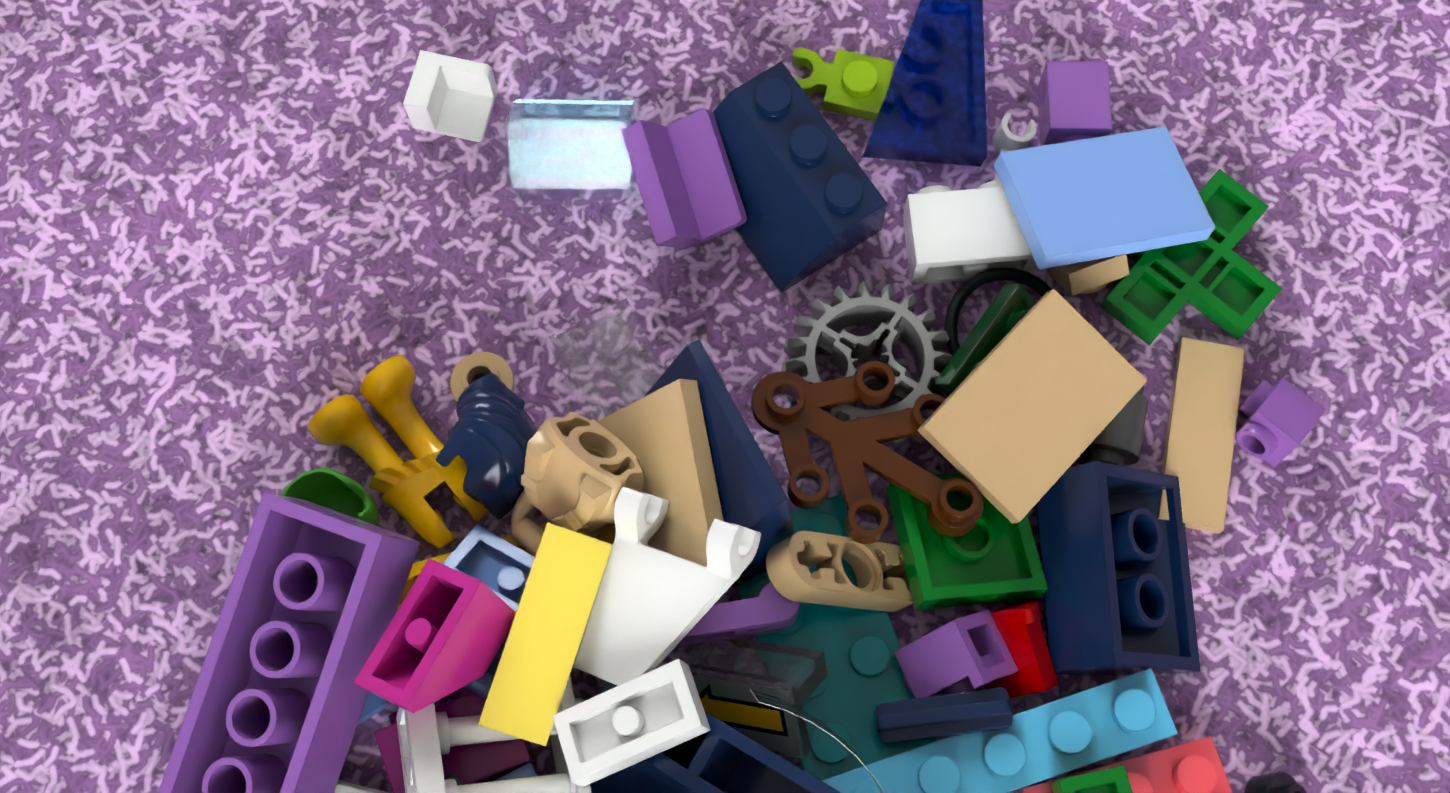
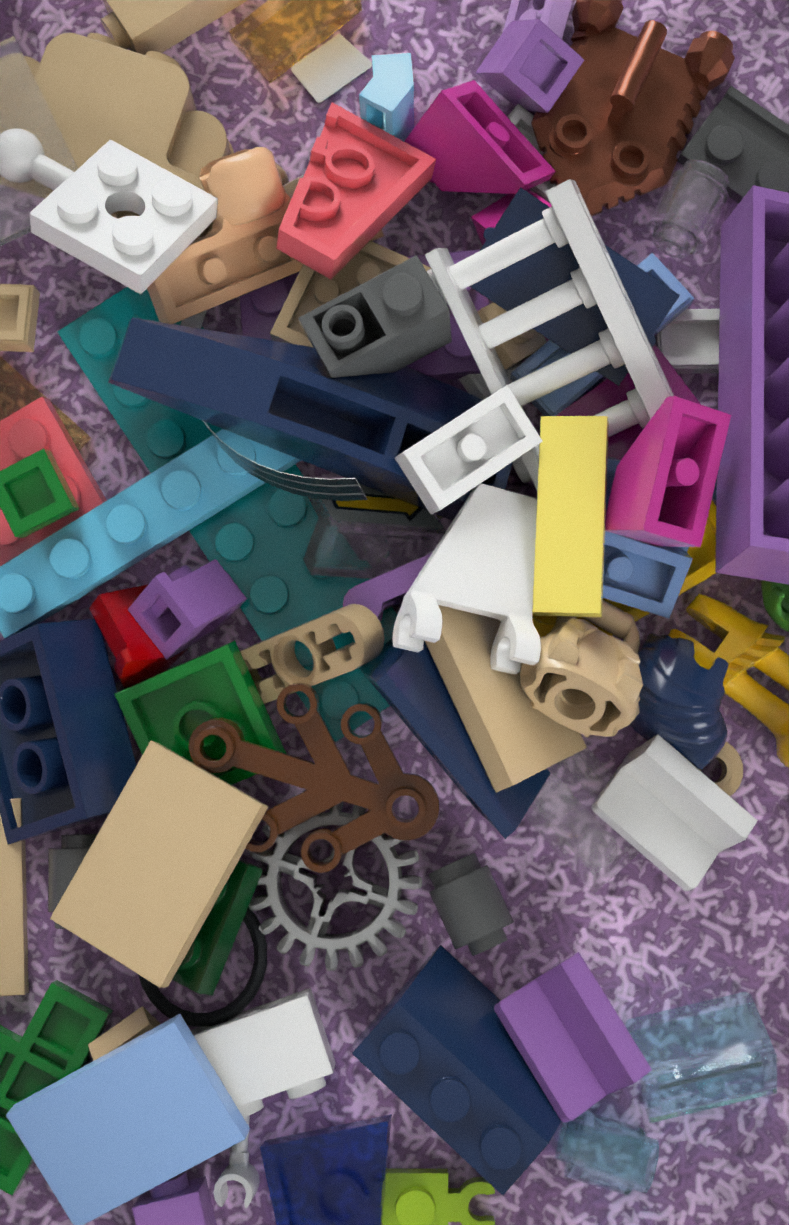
camera: 165 degrees right, 10 degrees up
dark blue axle [876,687,1013,745] -> none
none -> dark grey brick [428,853,514,956]
none -> clear light blue brick [556,1111,659,1196]
none -> white panel [592,734,758,891]

